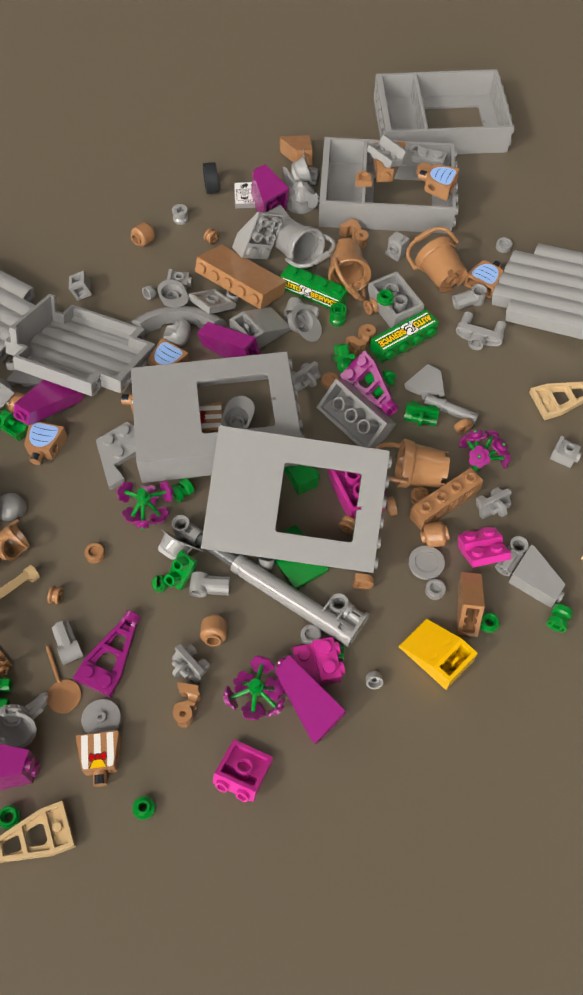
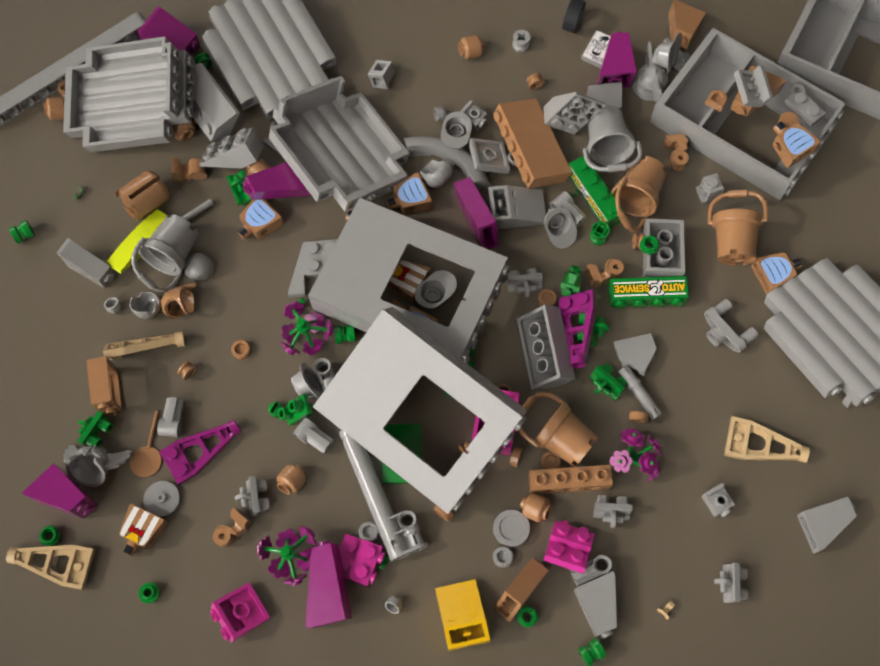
camera: 35 degrees right, 10 degrees up
light grey piece [452,284,487,310] -> none
light grey tile [495,237,513,253] -> none

